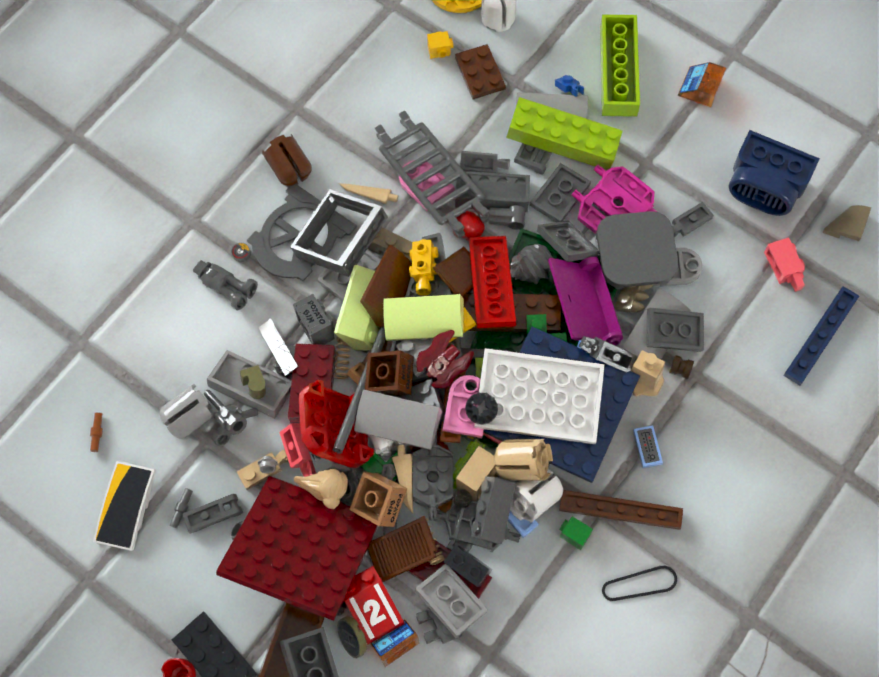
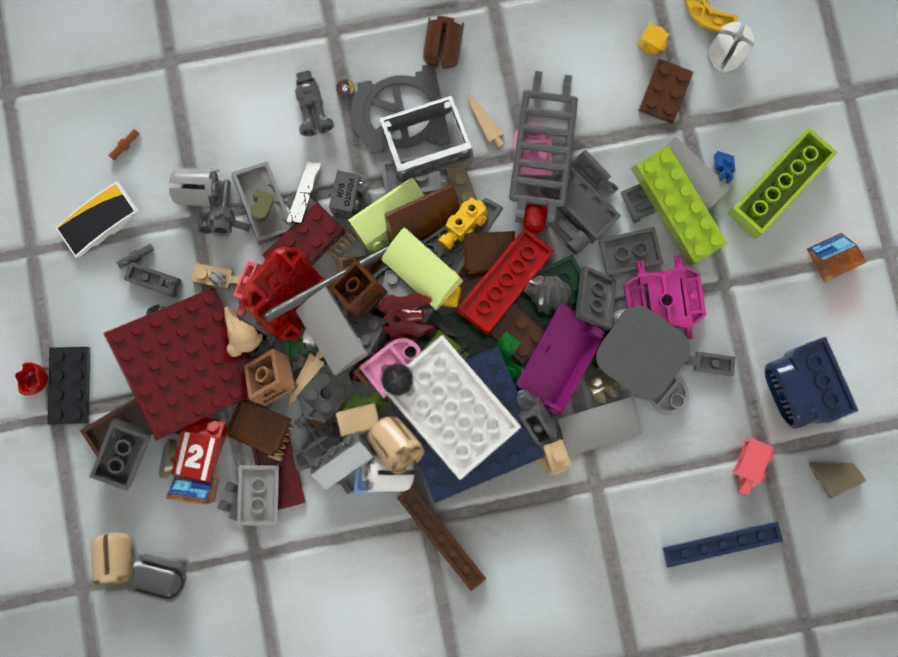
camera: 40 degrees right, 15 degrees up
black brick [444,545,493,587] -> none
green brick [559,516,593,550] -> none
black piece [602,565,677,601] -> none
tile [633,425,663,468] -> none
dark grey plate [647,308,704,352] -> none
dark brown wheel [669,355,694,379] -> none

